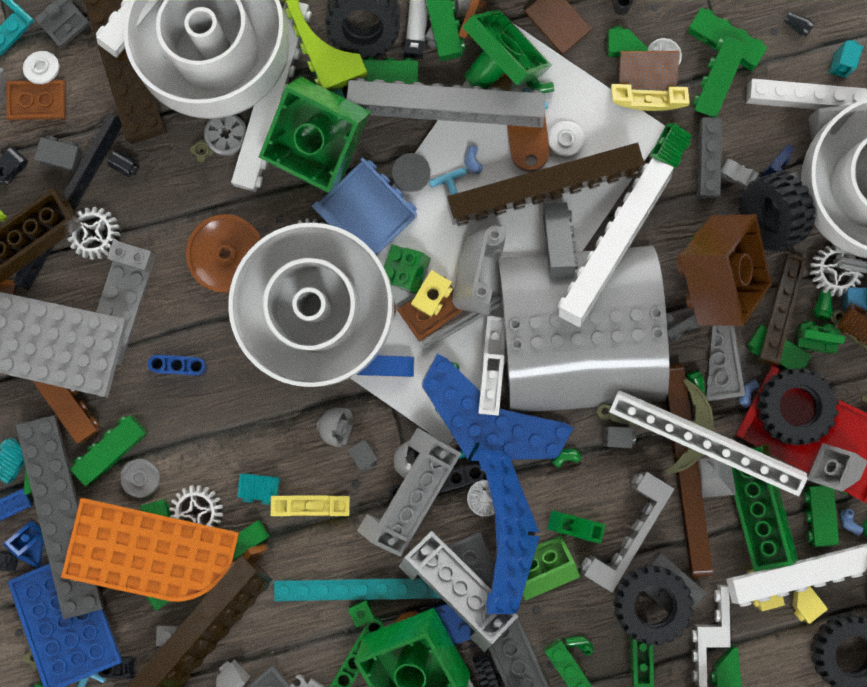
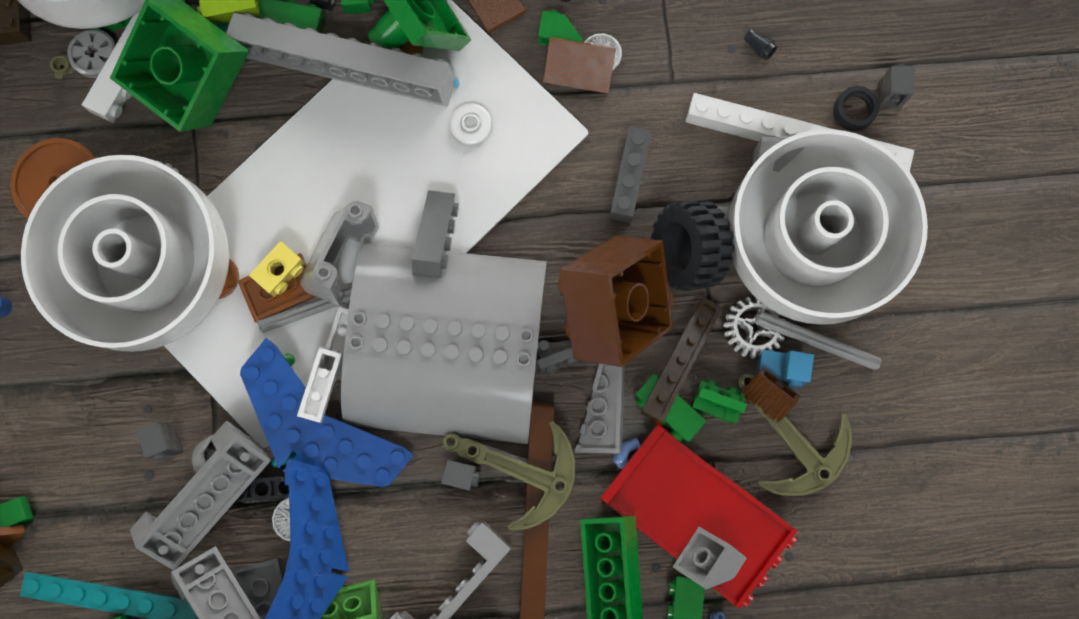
camera: 10 degrees right, 5 degrees down
teal brick [237,473,281,505] -> none
light yellow slope [270,495,350,516] -> none
medium blue panel [312,158,417,256] -> none
light grey cylinder [317,407,353,448] -> none
blue beam [357,356,414,377] -> none
green brick [384,244,431,294] -> none
dark grey tile [392,153,431,192] -> none
medium azure piece [429,167,467,195] -> none
dark brown brick [446,142,645,226] -> none
medium blue arm [464,145,483,174] -> none
dark orange tile [507,116,550,172] -> none
green arm [527,78,554,94] -> none
green brick [547,510,606,544] -> none
green arm [552,449,582,468] -> none
white brick [557,158,674,327] -> none
white brick [609,390,808,496] -> none
light yellow slope [611,84,690,111] -> none
green brick [649,123,692,169] -> none
green cone [685,370,706,397] -> none
green brick [686,7,768,72] -> none
green brick [692,35,748,118] -> none
light grey slope [697,457,736,498] -> none
light grey leg [721,159,759,189] -> none
black tyre [756,368,839,445] -> none
dark blue wing [759,144,794,178] -> none
green cone [813,290,833,320] -> none
teal brick [828,40,863,78] -> none

